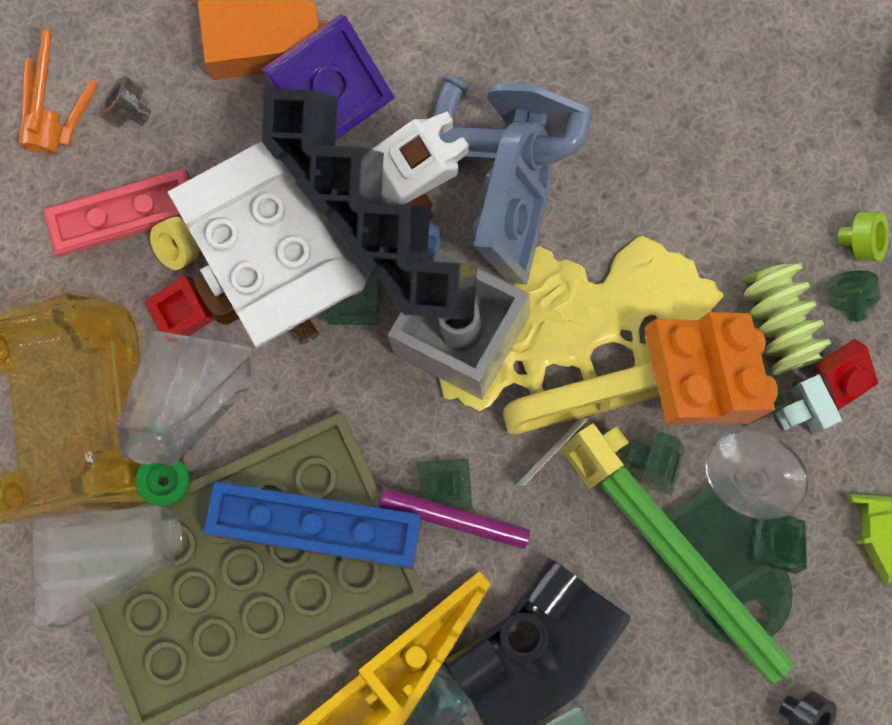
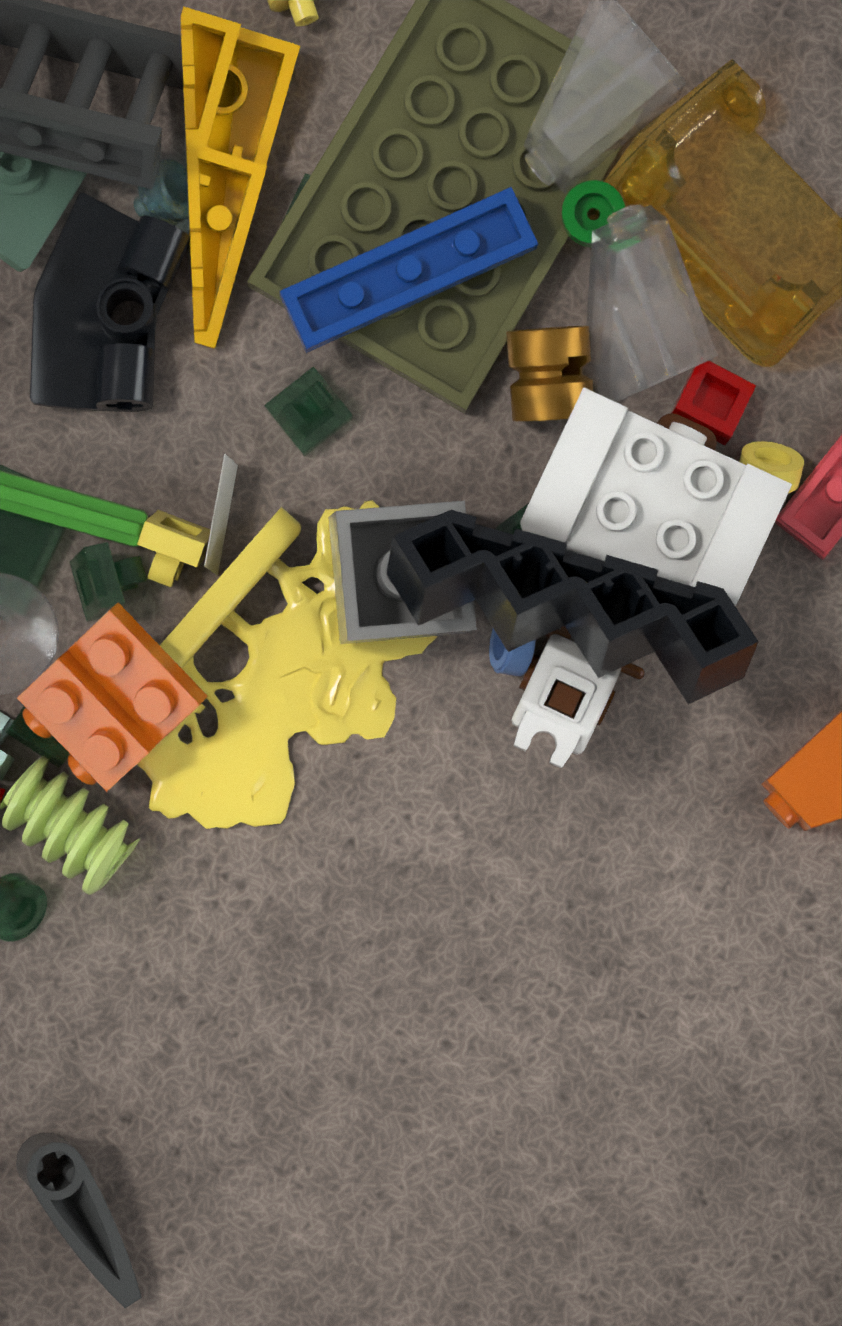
camera: 145 degrees right, 5 degrees up
dark purple tile [261,14,395,140] -> none
magenta bar [378,488,530,549] -> none
sand blue plate [432,75,593,285] -> none
lime tile [838,211,889,261] -> none
none -> pearl gold wheel [506,326,593,421]

